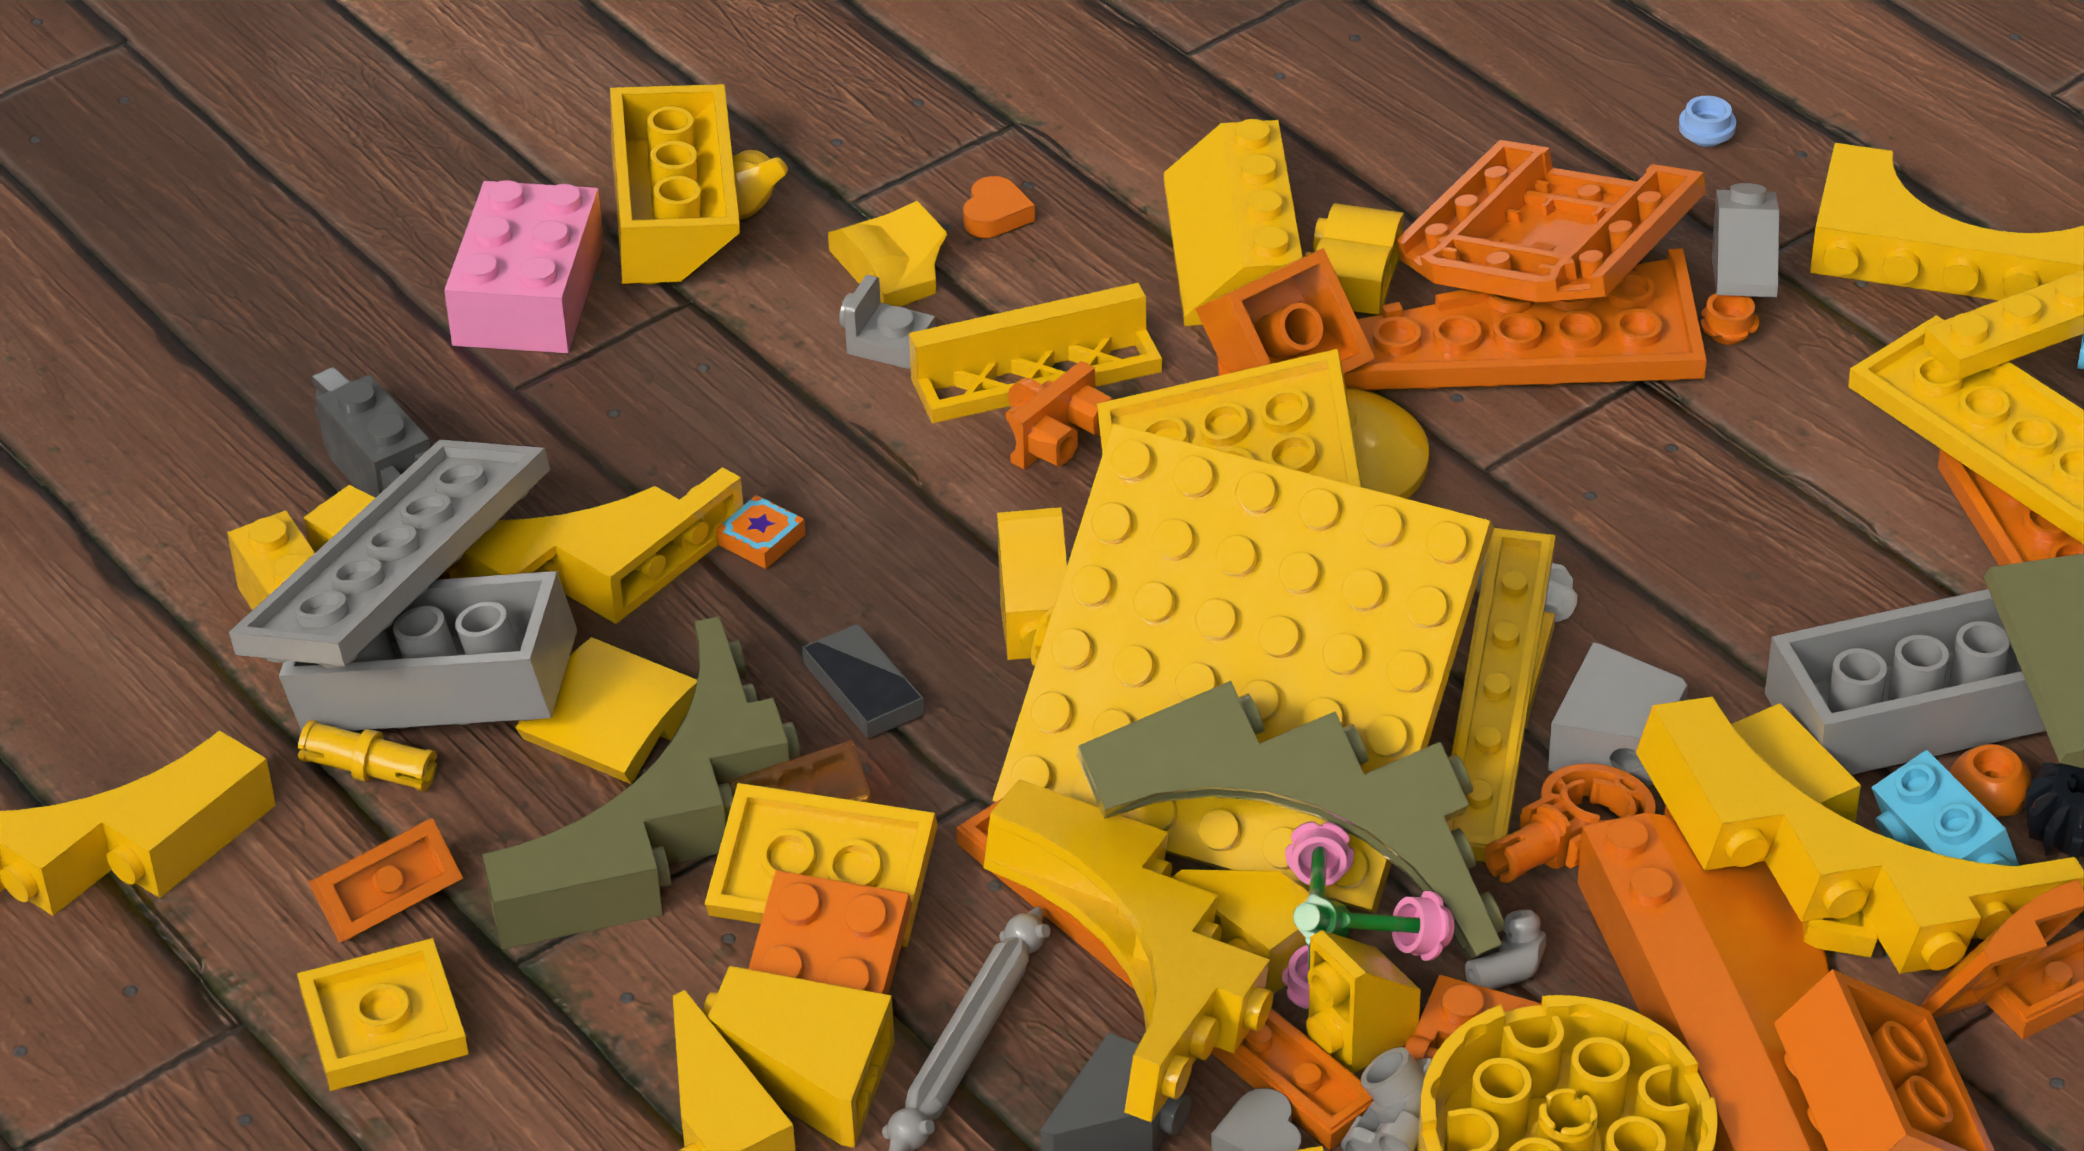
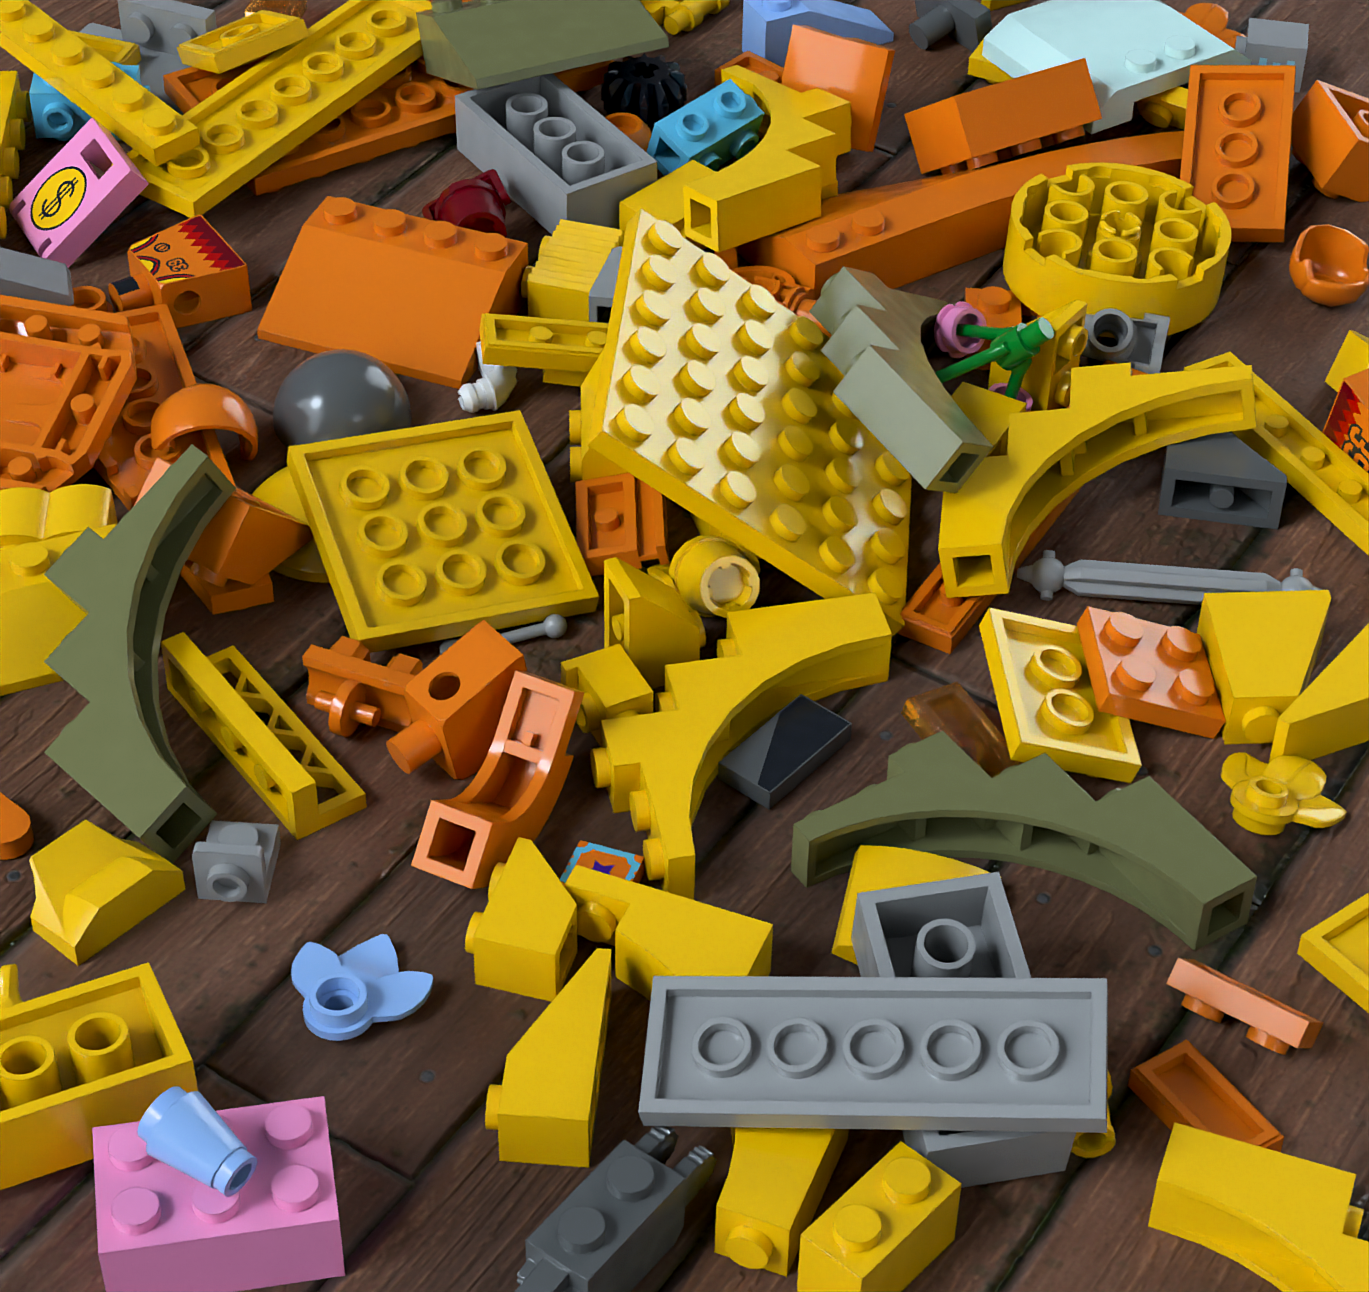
camera: 110 degrees left, 0 degrees up
none -> bright pink container [9,117,148,268]
none -> olive arch [44,444,236,864]
none -> orange torso [108,214,252,329]
none -> light blue cone [137,1086,257,1197]
none -> orange helmet [151,383,258,461]
none -> orange slope [257,196,528,389]
none -> dark grey piece [273,349,412,448]
none -> light blue plate [291,934,433,1041]
none -> orange torso [386,620,528,780]
none -> orange arch [411,670,585,889]
none -> dark red piece [422,169,513,238]
none -> yellow slope [465,837,578,1002]
none -> yellow slope [485,948,611,1168]
none -> yellow brick [521,219,624,322]
none -> yellow brick [561,643,653,746]
none -> yellow arch [590,592,892,900]
none -> orange tile [1128,1039,1284,1152]
none -> yellow plate [1221,752,1347,835]

